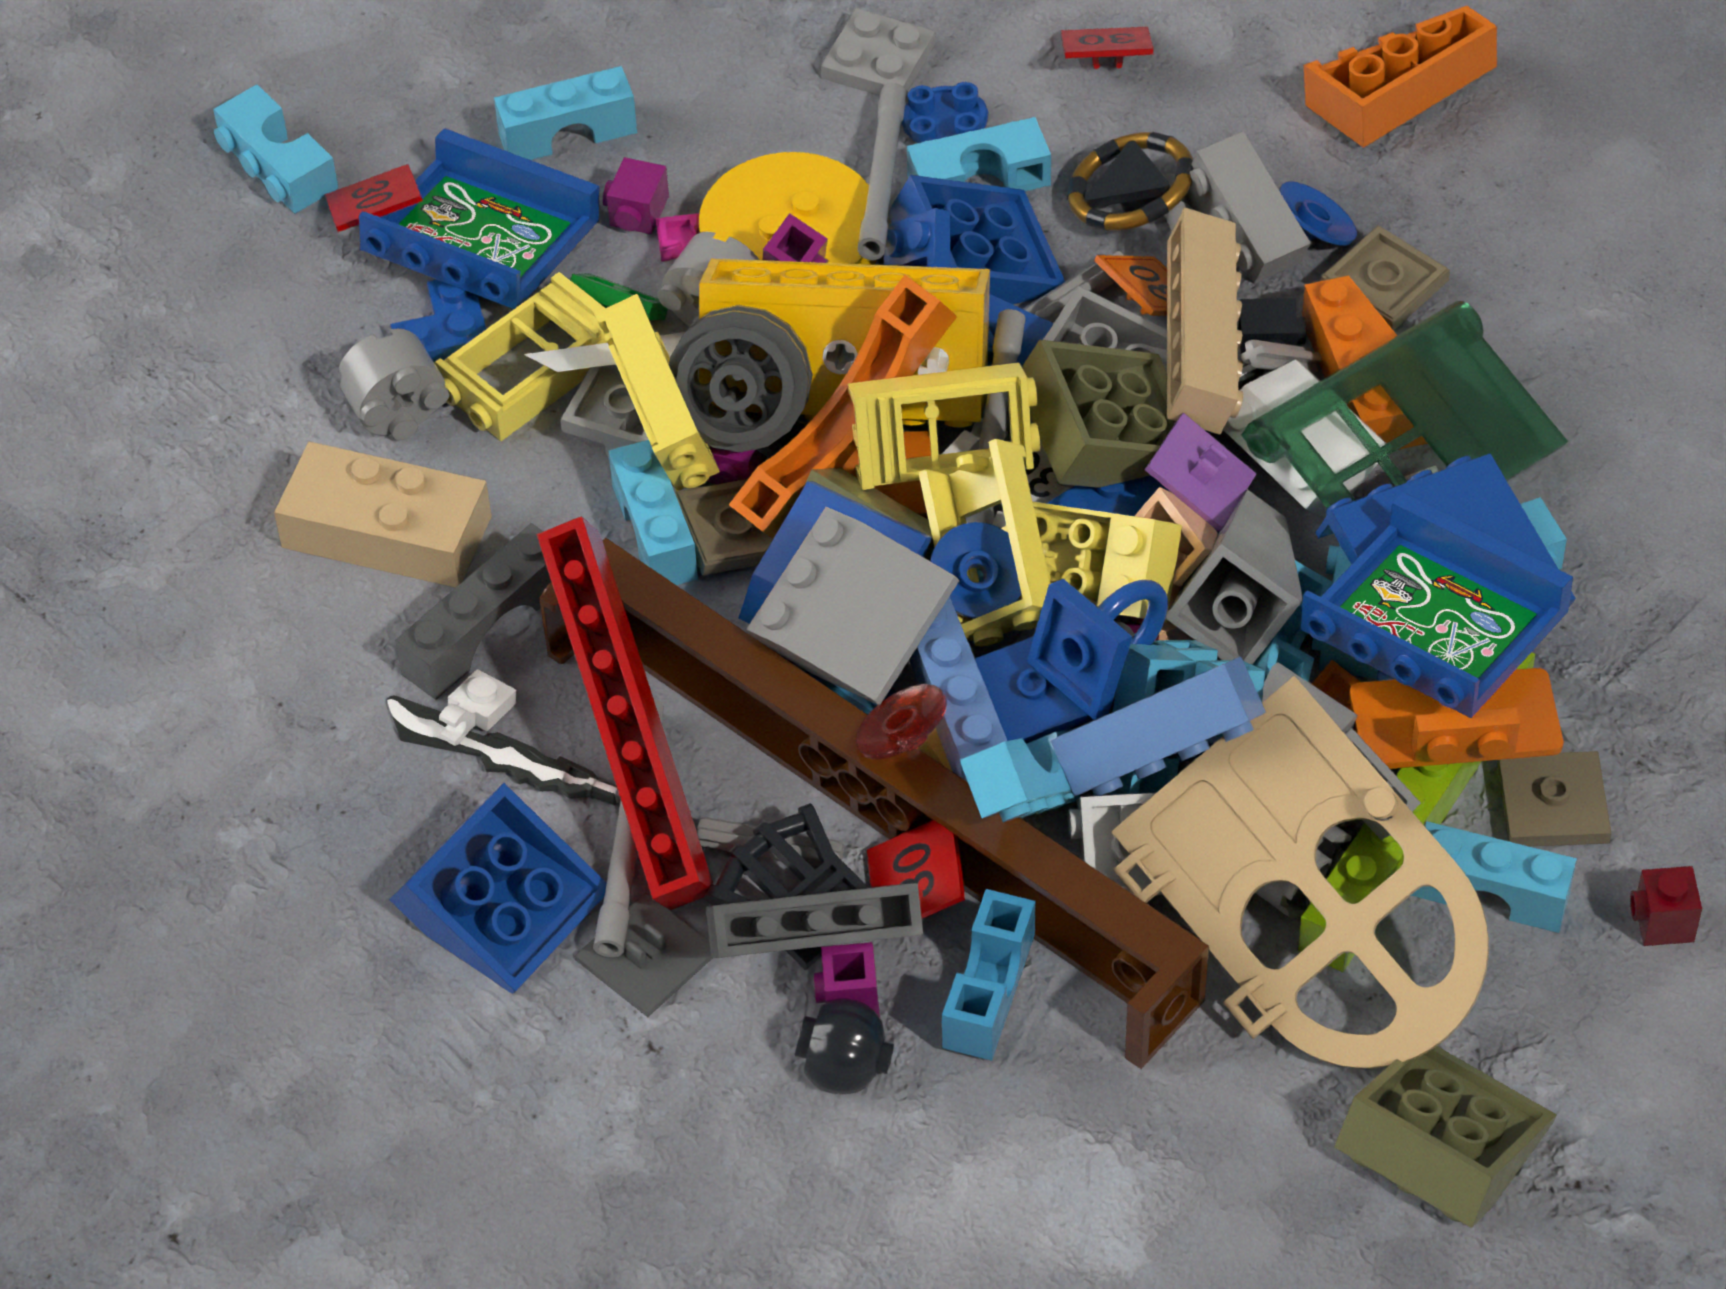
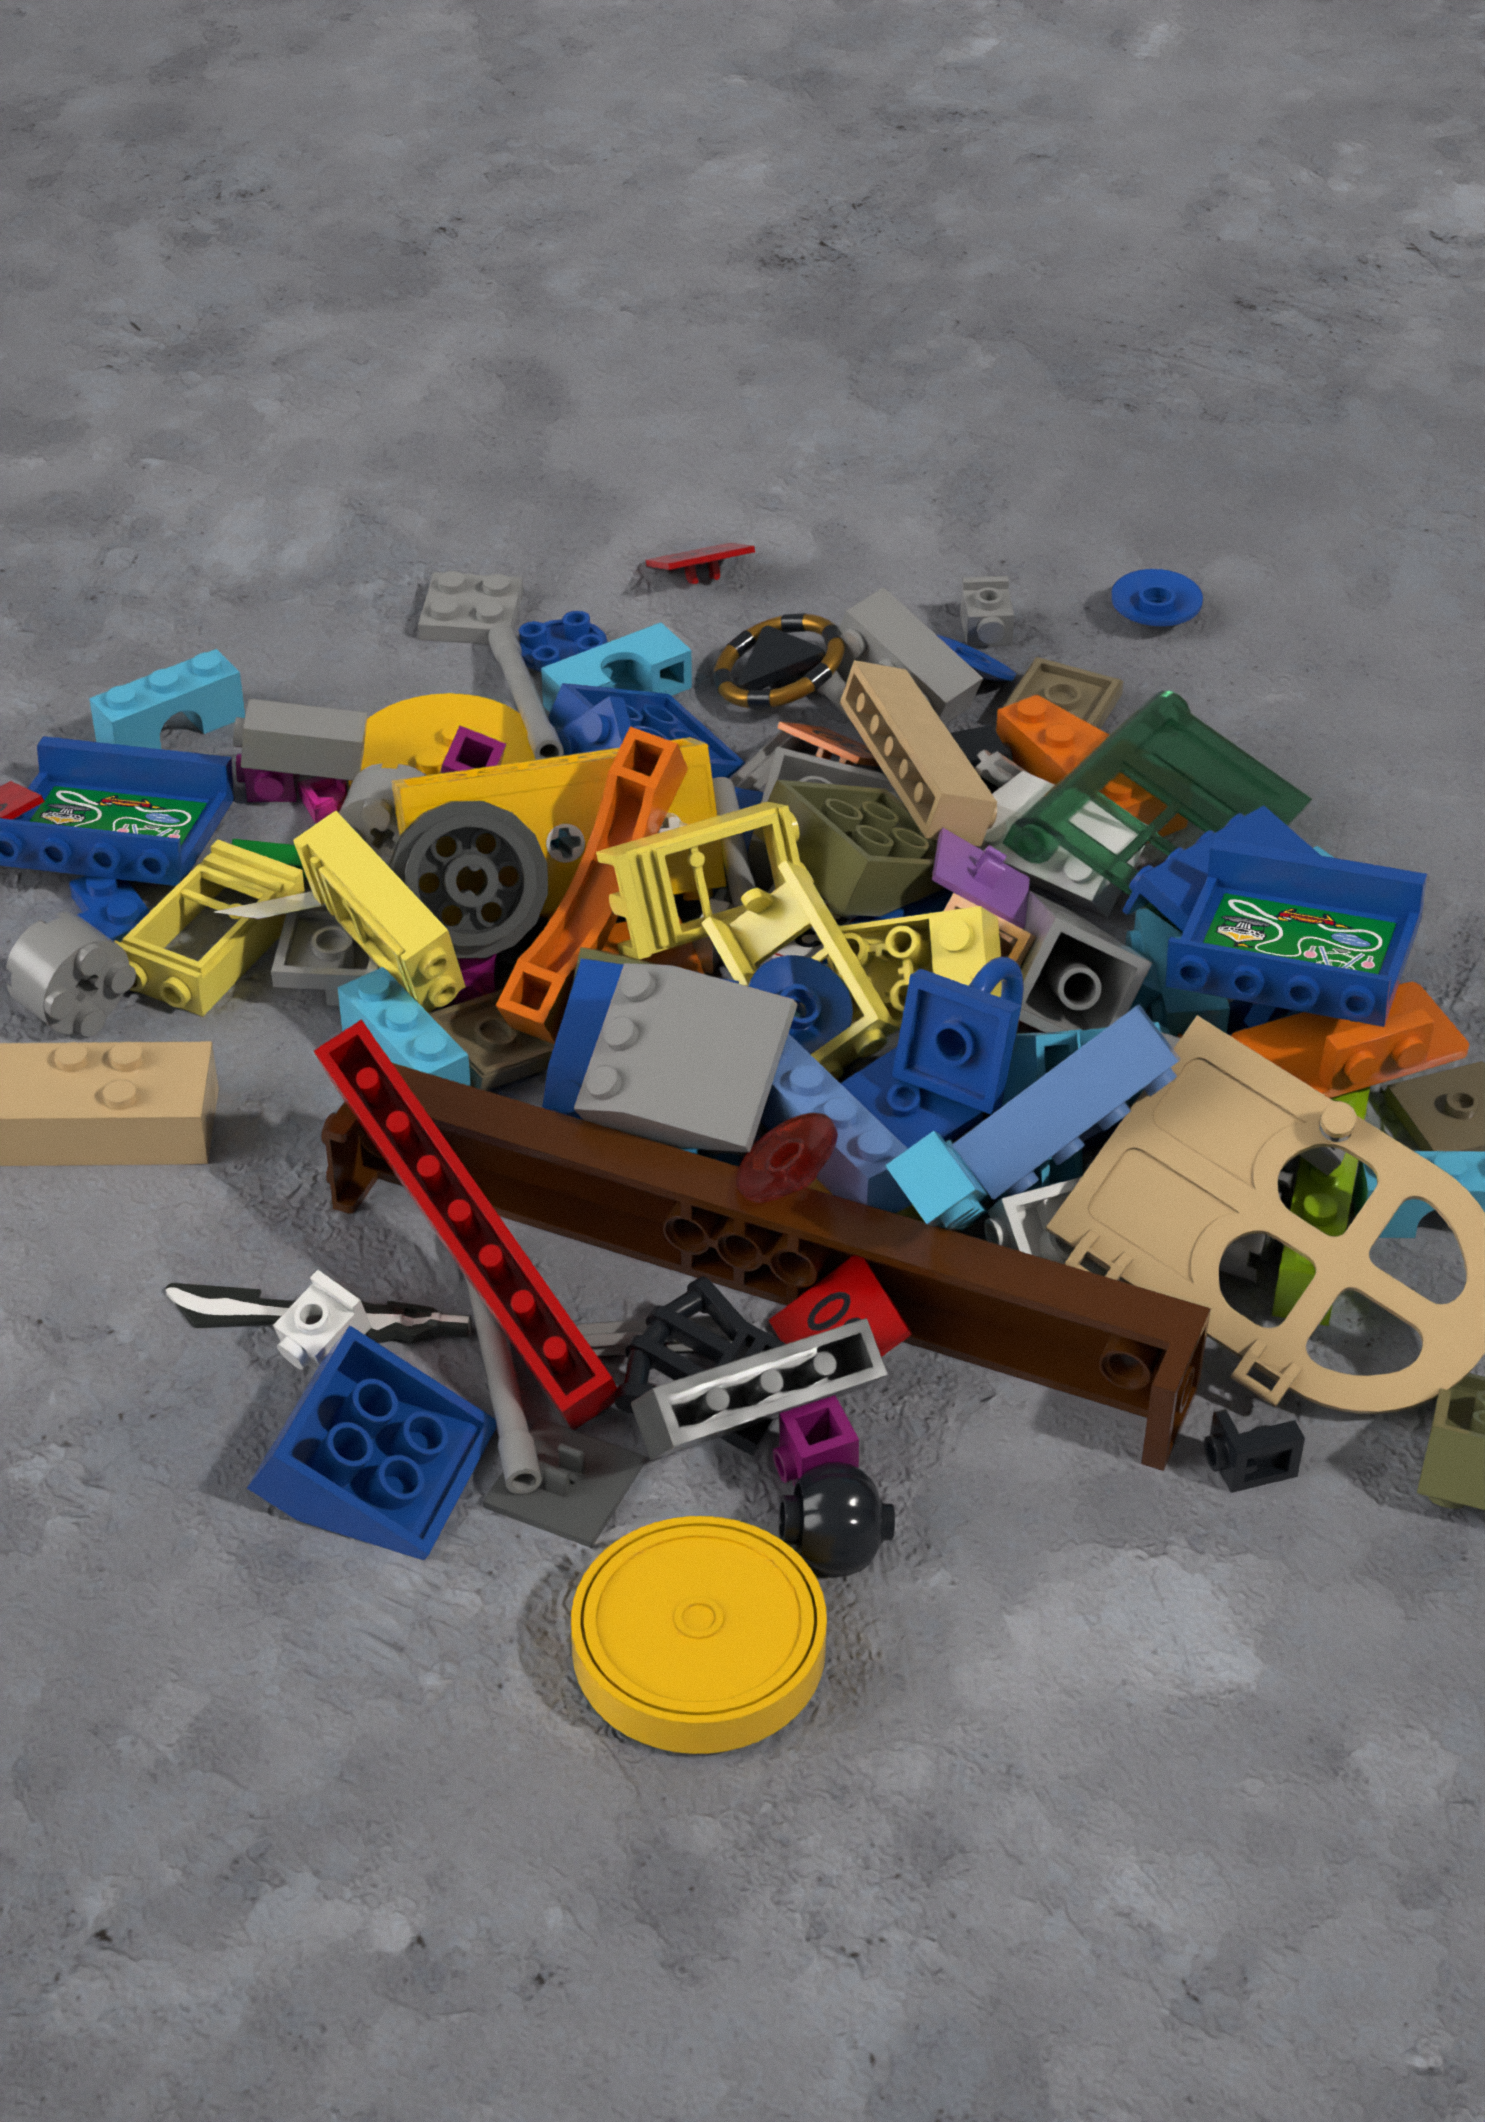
camera: 20 degrees left, 10 degrees down
dark grey arch [395,523,551,700] -> none
white plate [439,669,517,746] -> none
dark azure arch [942,889,1035,1061] -> none
orange wedge [1303,5,1497,148] -> none
none -> light grey brick [233,698,367,780]
none -> white brick [273,1270,371,1371]
none -> yellow brick [571,1516,827,1754]
none -> light grey brick [960,576,1014,647]
none -> blue dish [1111,569,1203,626]
none -> black bracket [1204,1409,1305,1493]

